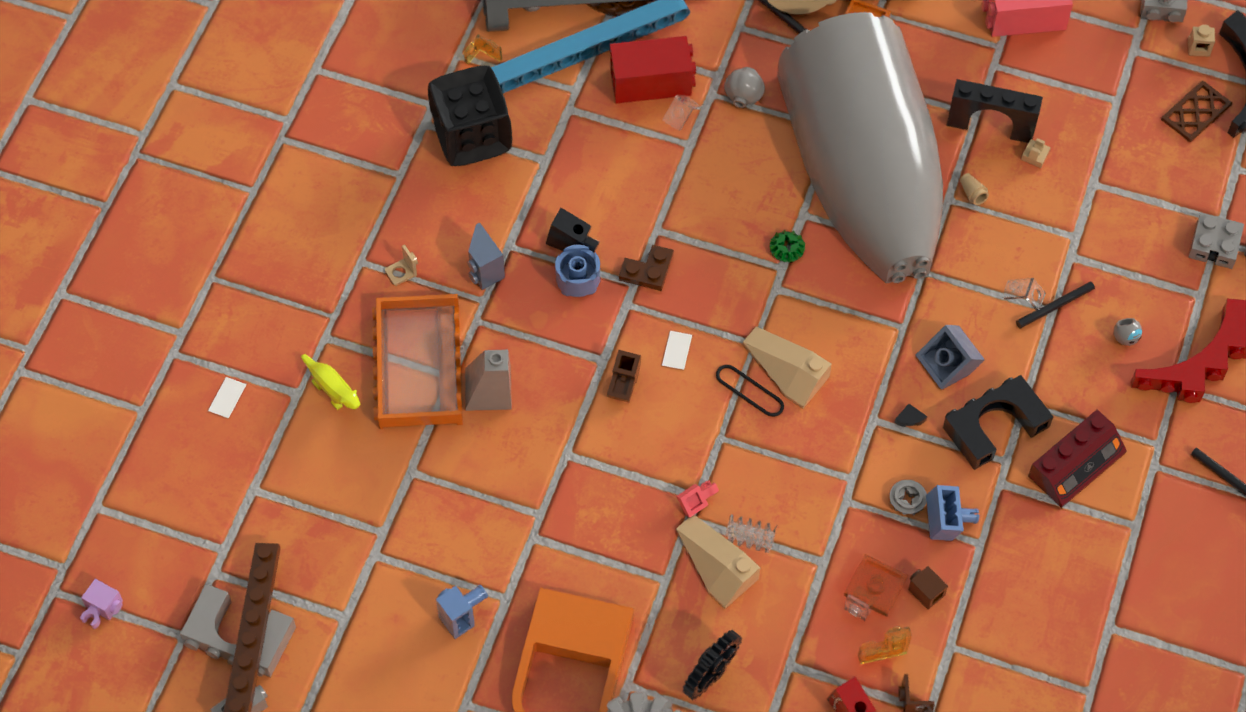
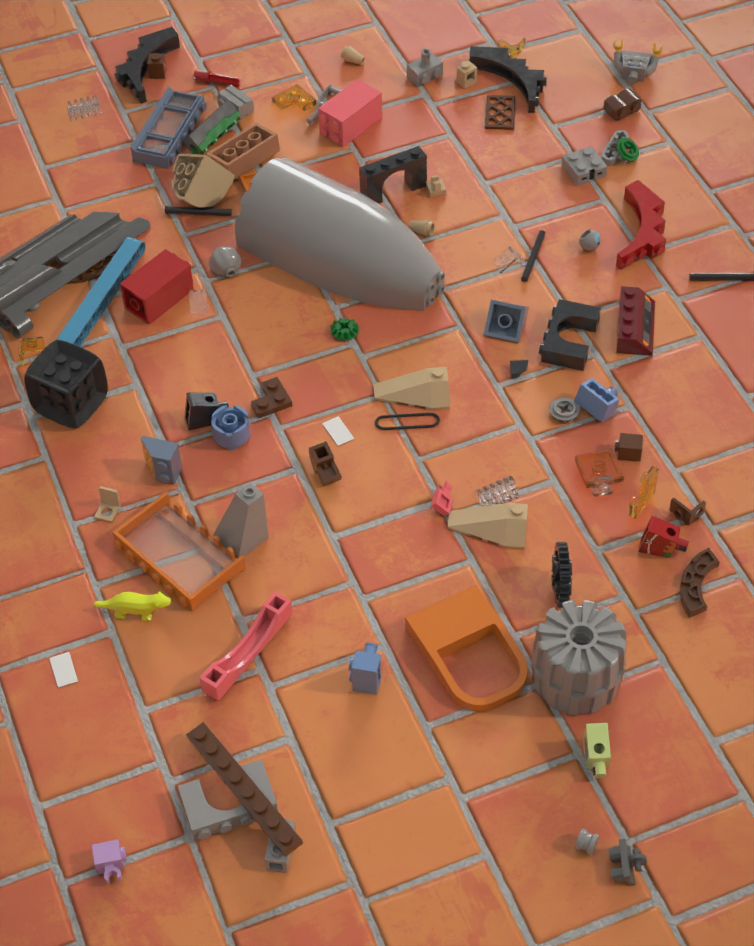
camera: 40 degrees left, 10 degrees down
none -> coral arch [199,592,293,701]

